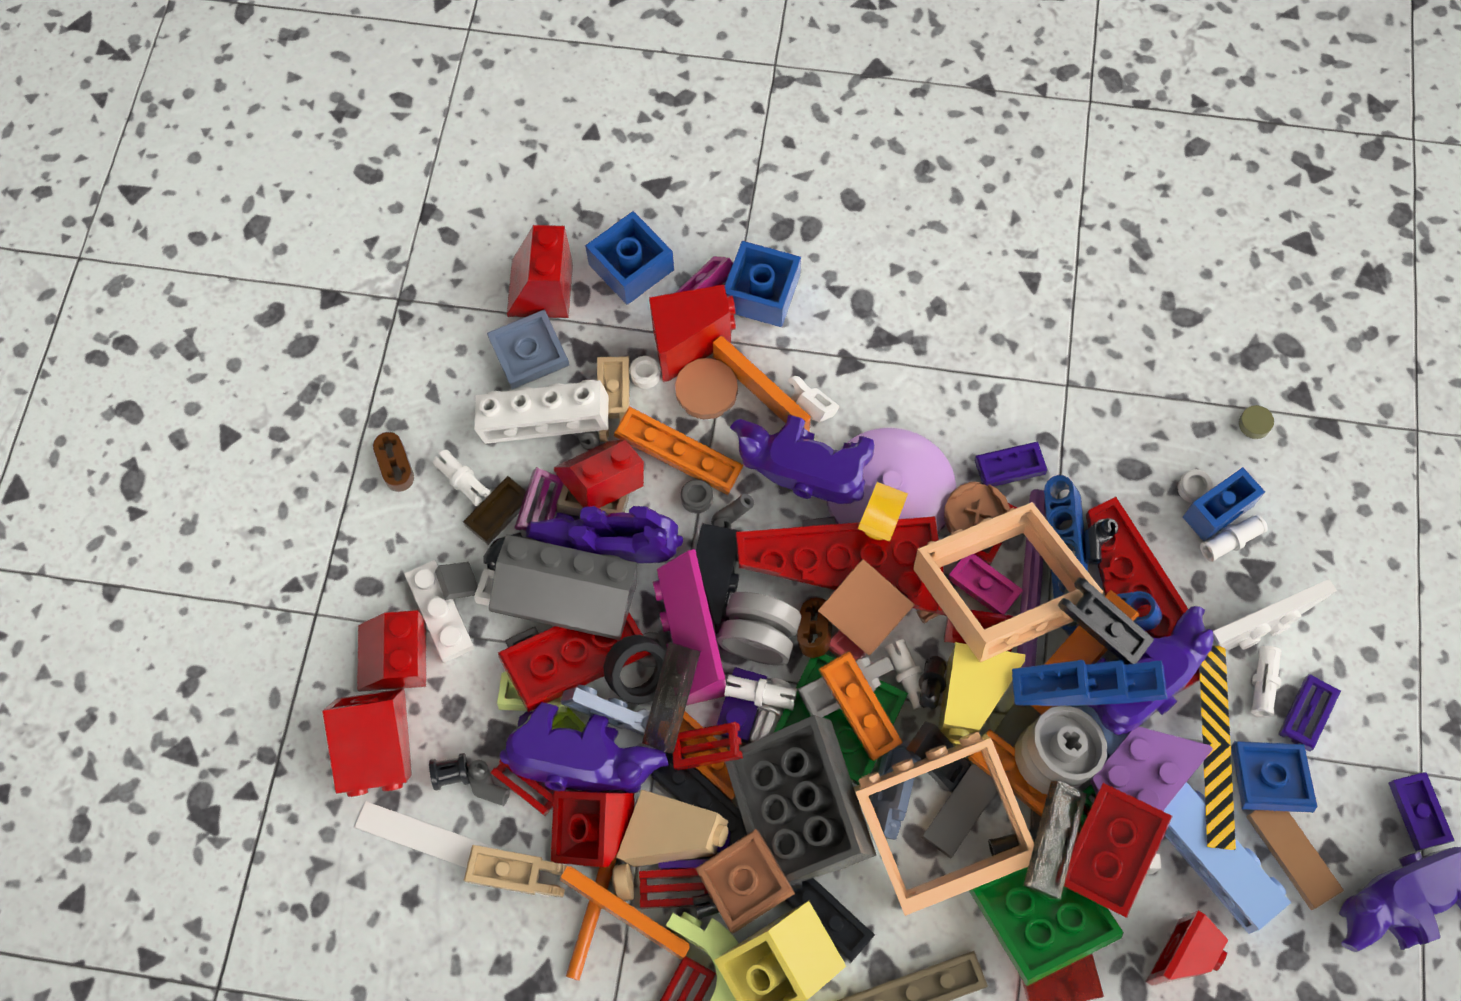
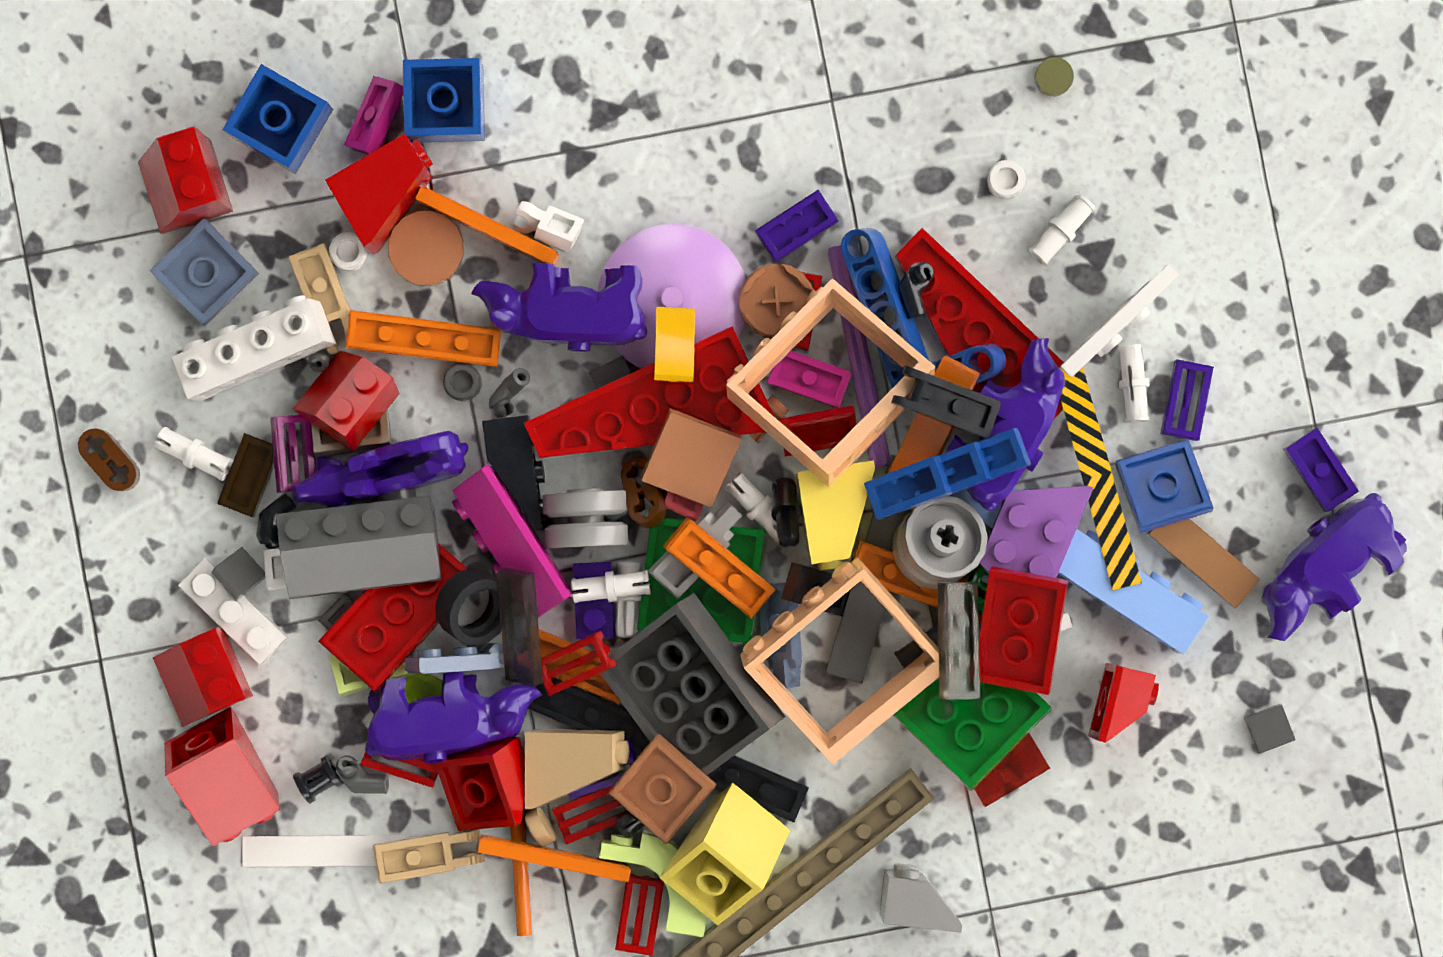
camera: 20 degrees left, 20 degrees up
blue brick [1183,467,1265,541] -> none

